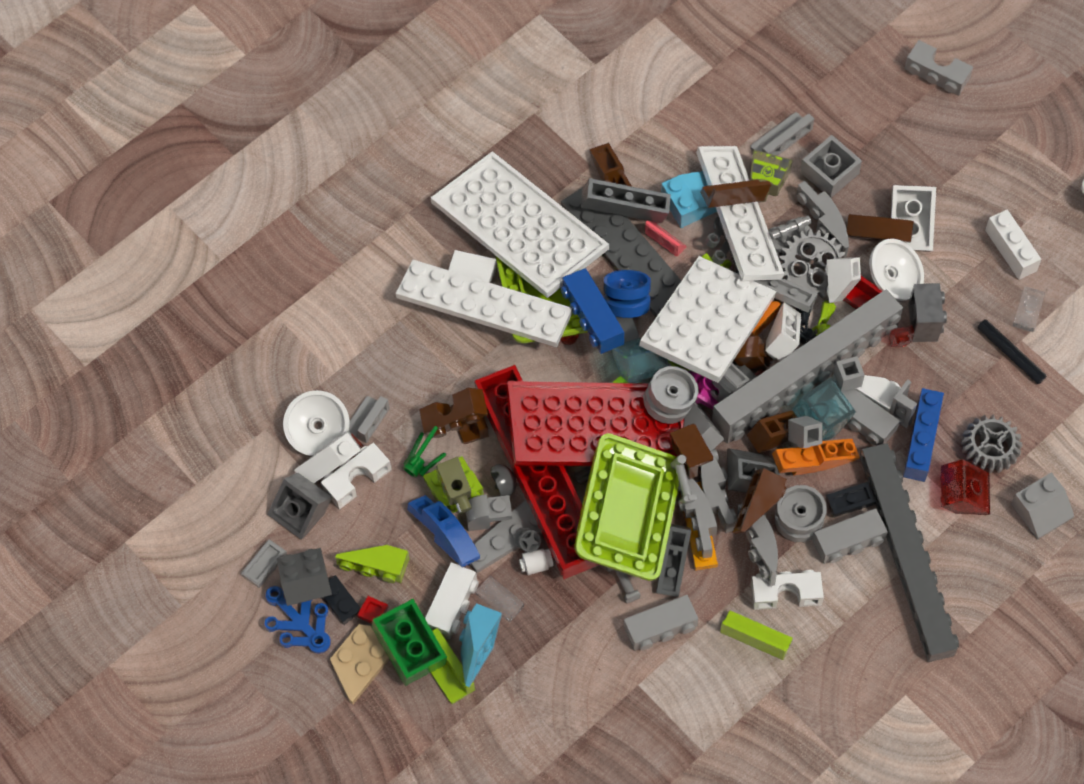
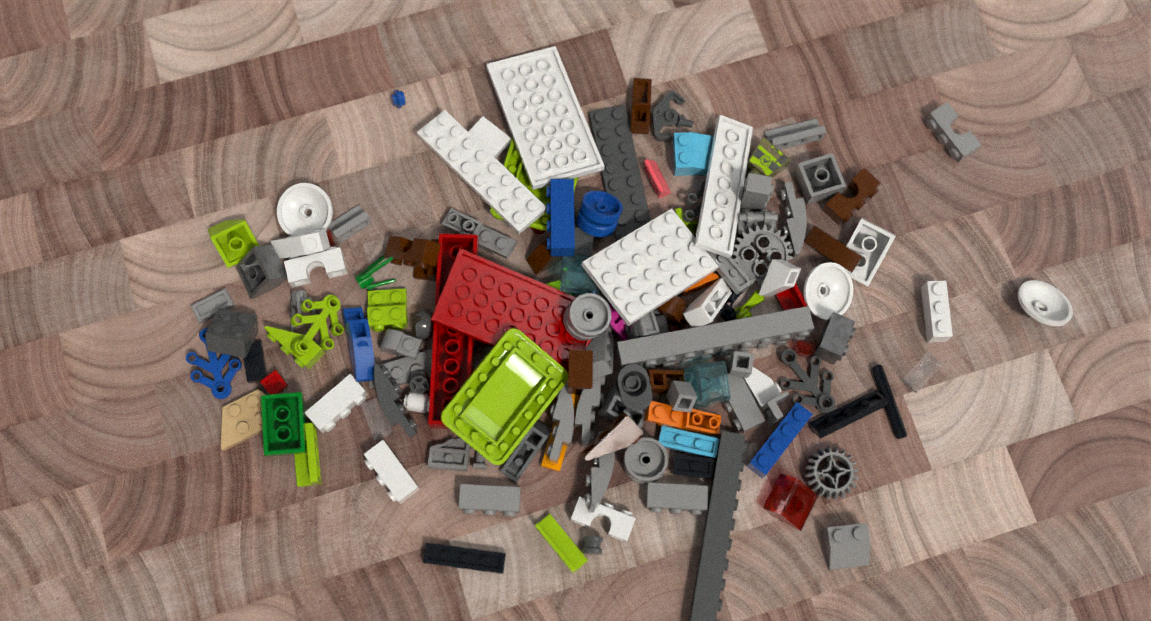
camera: 20 degrees right, 10 degrees up
olive torso [436,456,472,514] -> none
medium azure slope [459,603,502,687] -> none
dark grey brick [581,178,671,223] -> none
light grey piece [671,455,697,505] -> none
reddish brown panel [700,180,771,208] -> none
none -> lime slope [208,219,259,268]
none -> light grey plant [290,290,318,332]
none -> lime plant [290,295,344,357]
none -> white brick [364,440,420,504]
none -> dark grey slope [374,364,418,438]
none -> blue plate [391,90,406,109]
none -> black plate [423,542,506,574]
none -> light grey wing [428,438,471,472]
none -> light grey slope [441,208,517,259]
none -> reddish brown slope [526,237,568,276]
none -> dark grey wheel [582,536,603,554]
none -> dark grey piece [618,364,652,411]
none -> dark grey piece [652,91,694,142]
none -> medium azure plate [659,426,720,459]
none -> light grey brick [740,173,774,212]
none -> dark grey plant [779,349,835,413]
none -> black plate [809,390,888,439]
none -> reddish brown arch [823,168,880,225]

